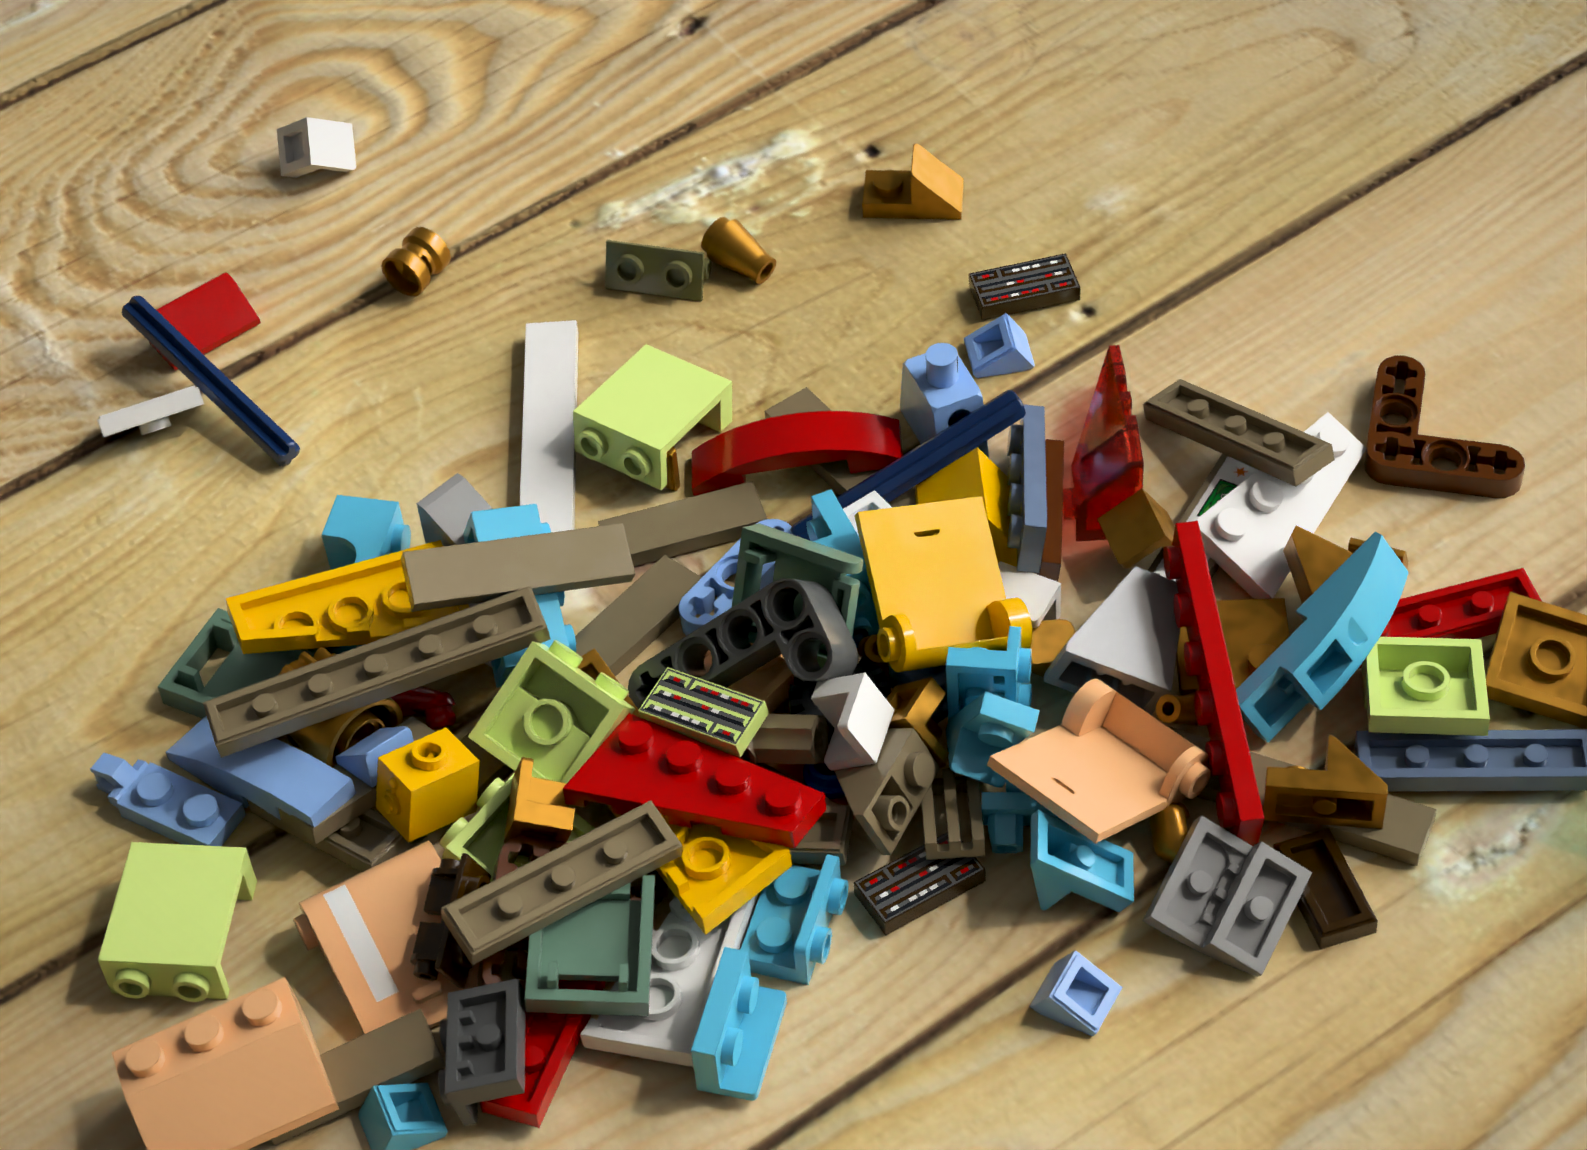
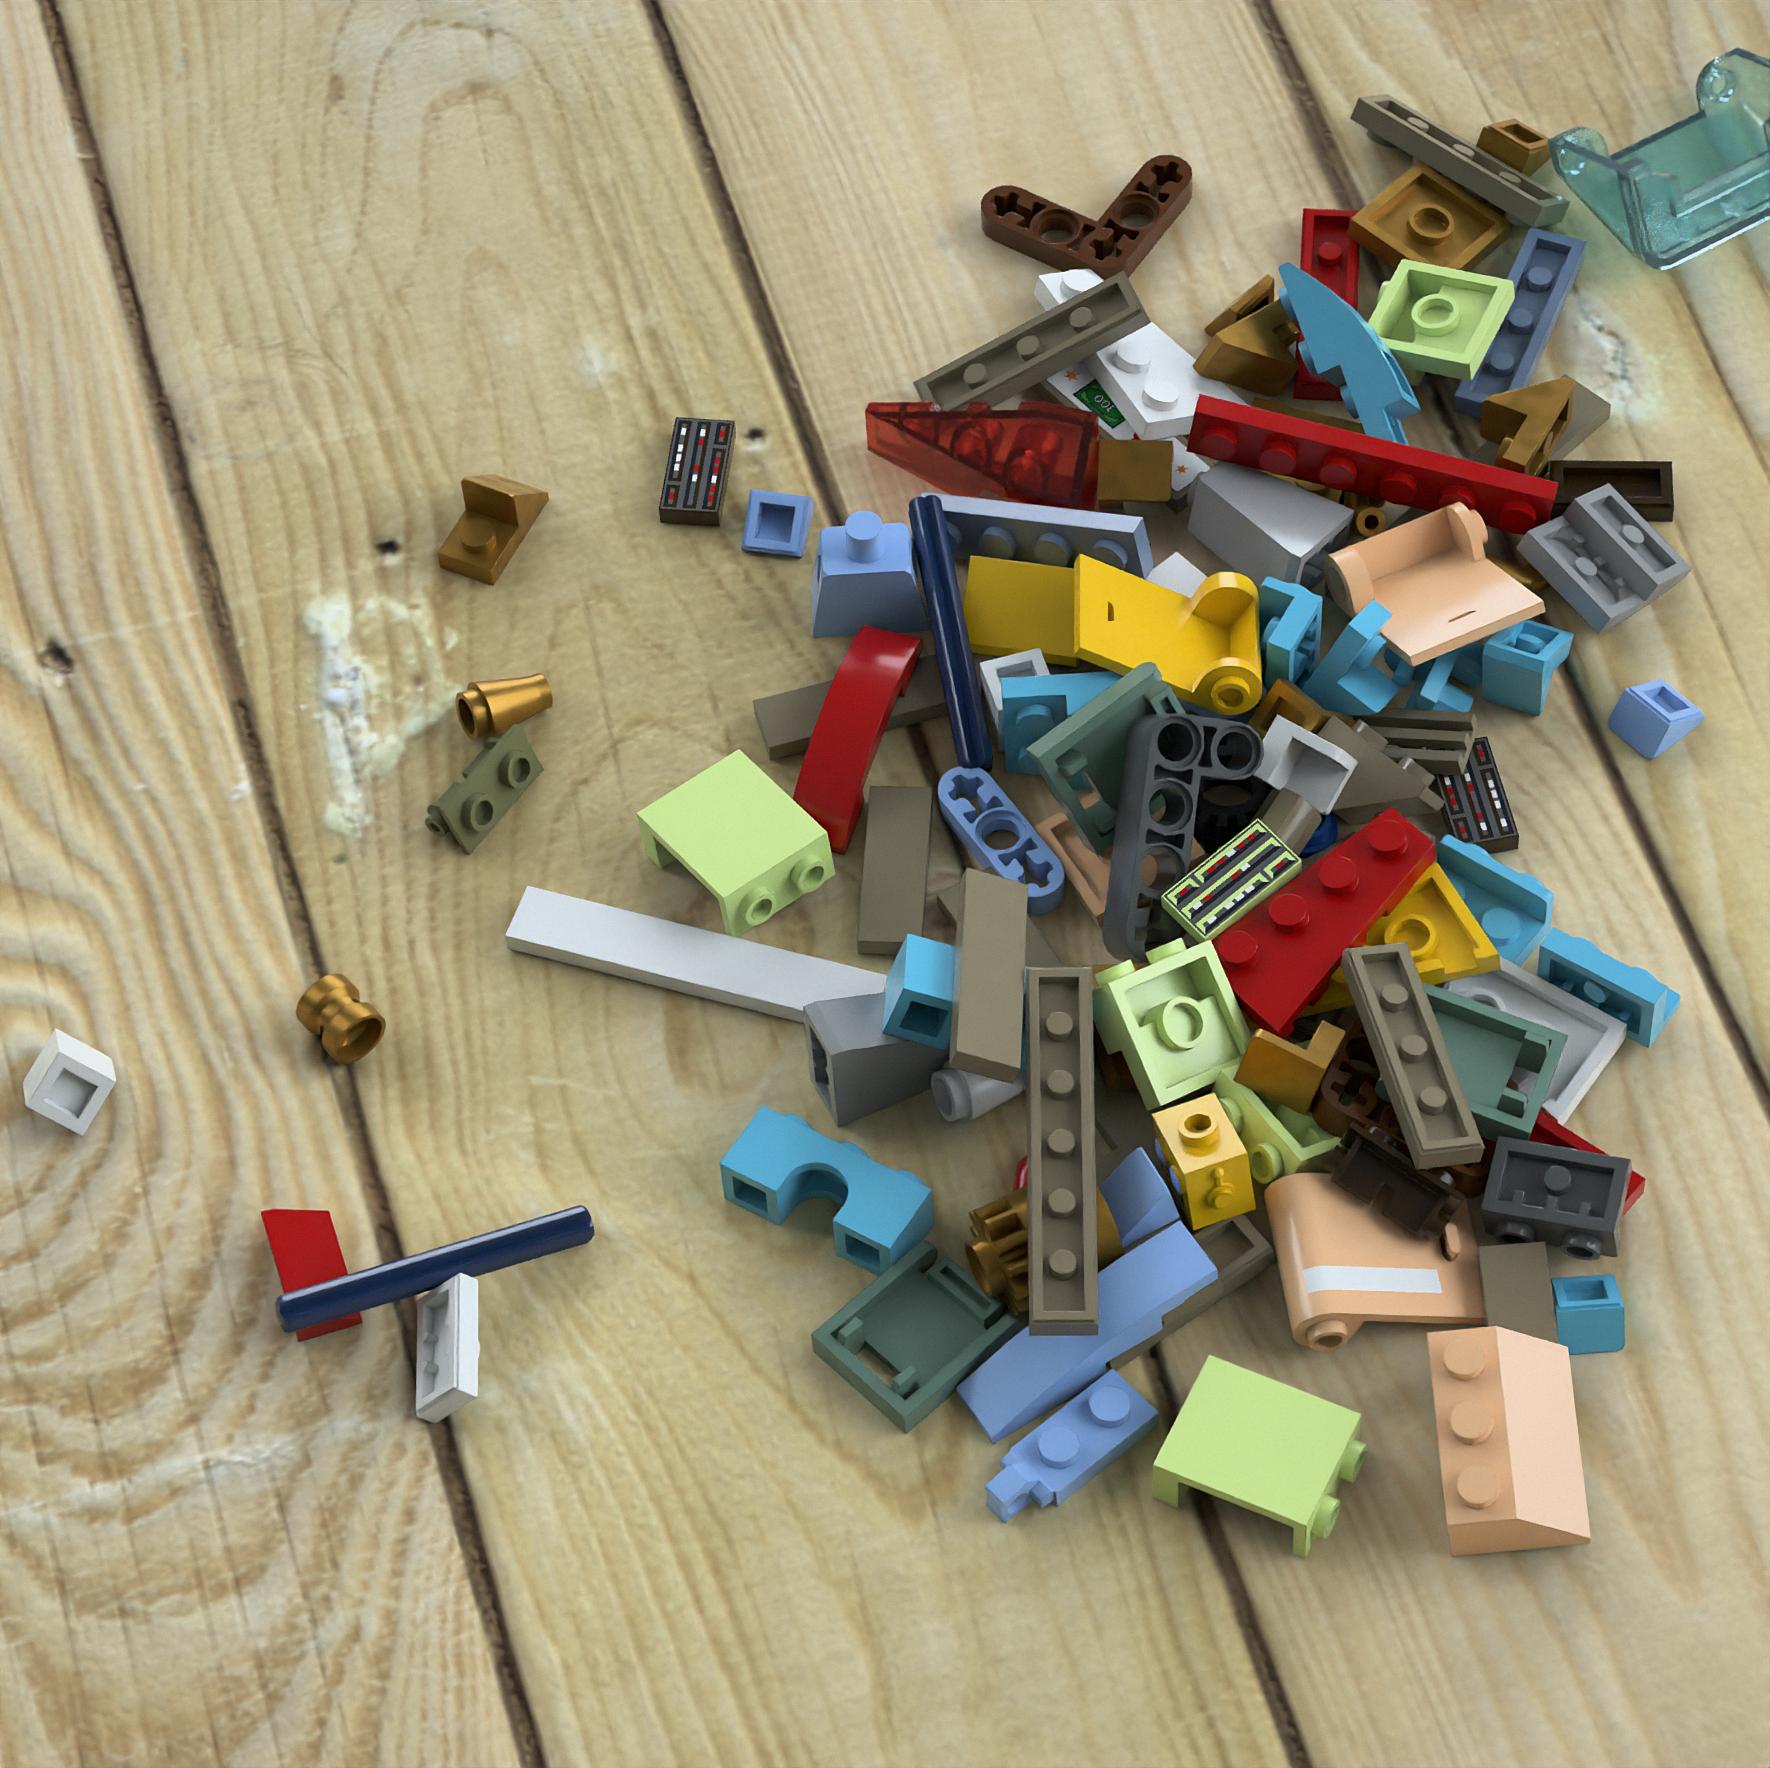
camera: 70 degrees left, 5 degrees up
yellow wing [226,540,469,654] -> none

